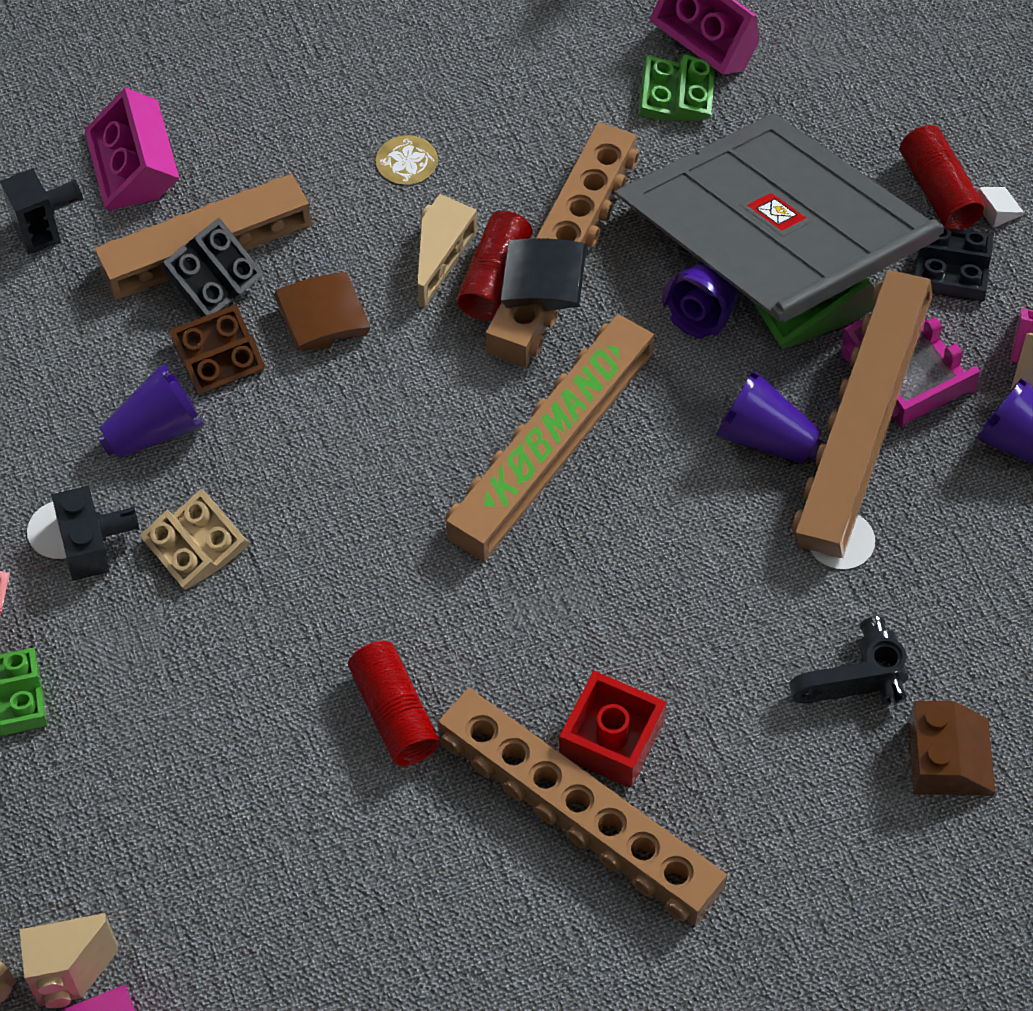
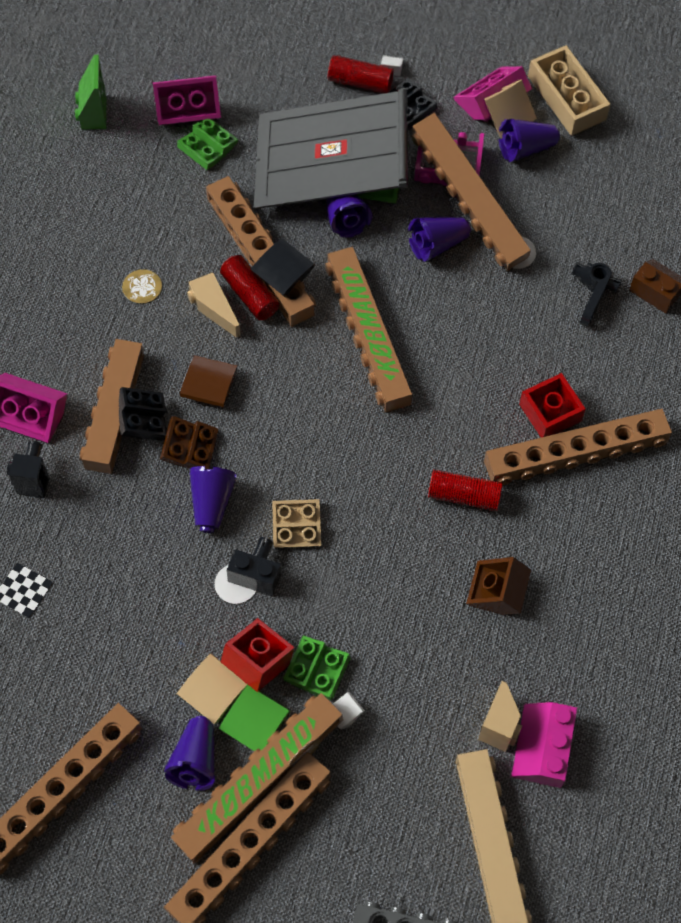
camera: 55 degrees left, 5 degrees up
none -> reddish brown slope [466,557,531,615]

